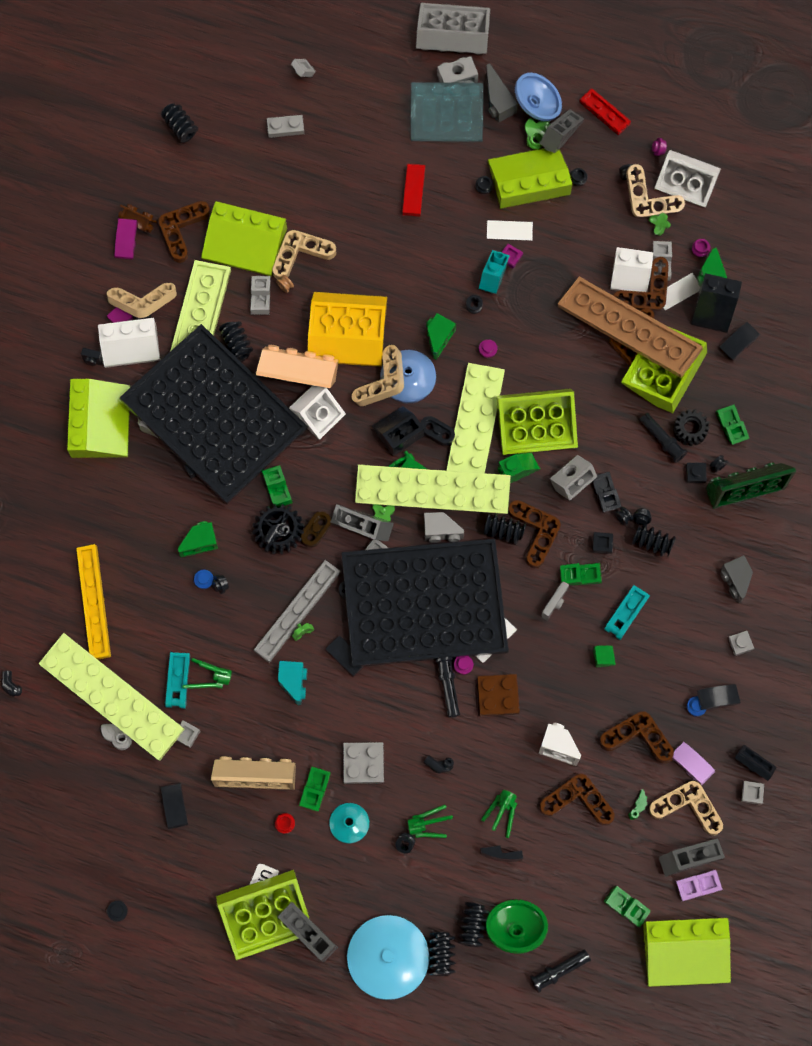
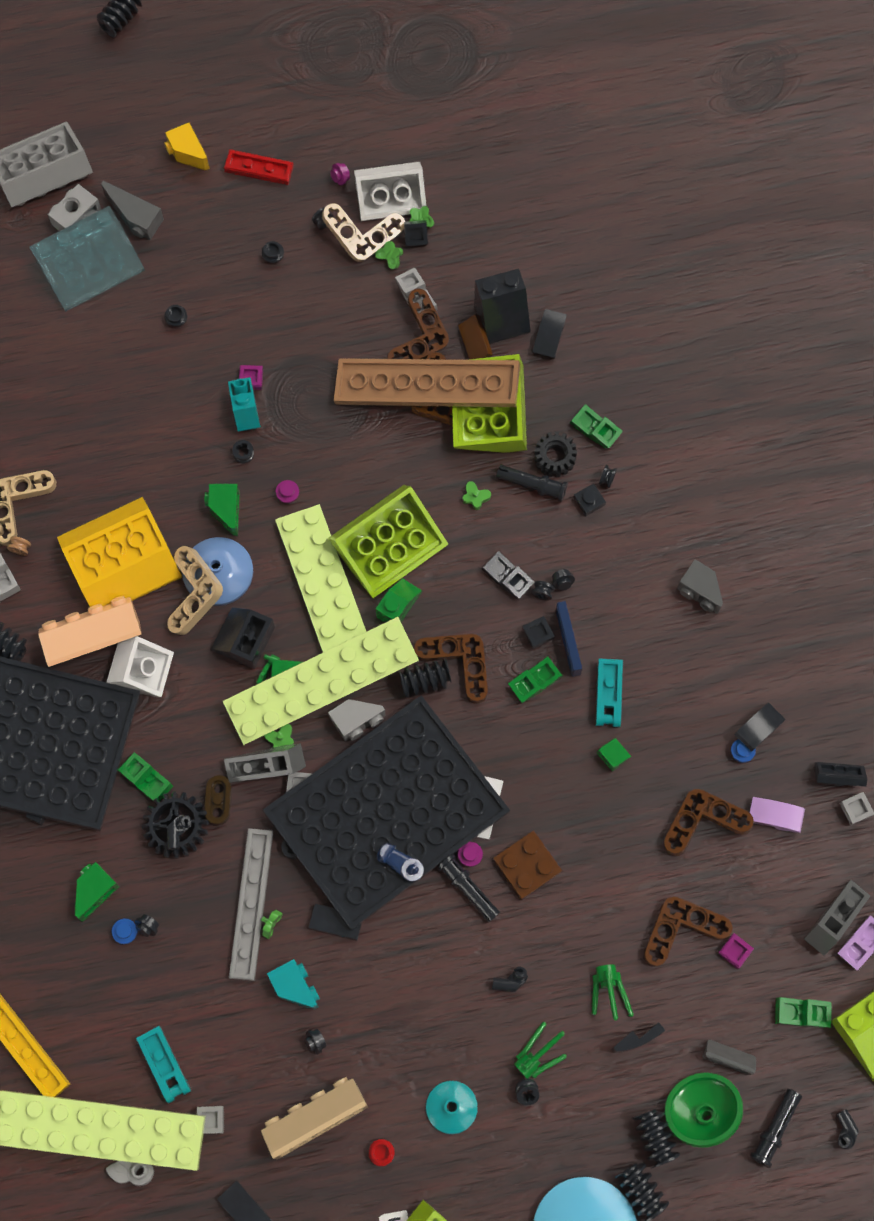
camera: 30 degrees left, 0 degrees up
green plant [182,658,231,689] -> none
green slope [299,766,331,811] -> none
light grey plate [344,742,384,784] -> none
red tile [402,164,425,217] -> none
black plate [420,416,455,446] -> none
white sticker [487,220,533,240] -> none
lime slope [488,148,572,209] -> none
medium blue dish [515,73,562,121] -> none
bright green plate [525,118,550,149] -> none
white slope [538,723,581,766] -> none
dark grey slope [540,109,584,153] -> none
light grey plate [541,581,569,621] -> none
light grey brick [550,455,597,501] -> none
white slope [610,247,654,292] -> none
piece [628,789,648,820] -> none
black piece [632,524,676,558] -> none
tan beam [649,781,723,836] -> none
white sticker [657,273,700,310] -> none
magenta plate [692,239,710,257] -> none
green slope [697,247,727,287] -> none
dark green slope [706,462,796,509] -> none
light grey plate [728,631,754,656] -> none
none -> yellow slope [164,123,210,170]
none -> black plate [304,1029,326,1055]
none -> dark blue piece [377,843,423,881]
none -> black plate [404,220,428,246]
none -> bright green piece [409,206,434,227]
none -> reddish brown tile [458,314,493,359]
none -> bright green piece [463,481,491,510]
none -> dark blue tile [555,601,582,677]
none -> dark grey slope [702,1040,756,1075]
none -> magenta tile [718,933,754,969]
none -> black arm [836,1109,859,1150]

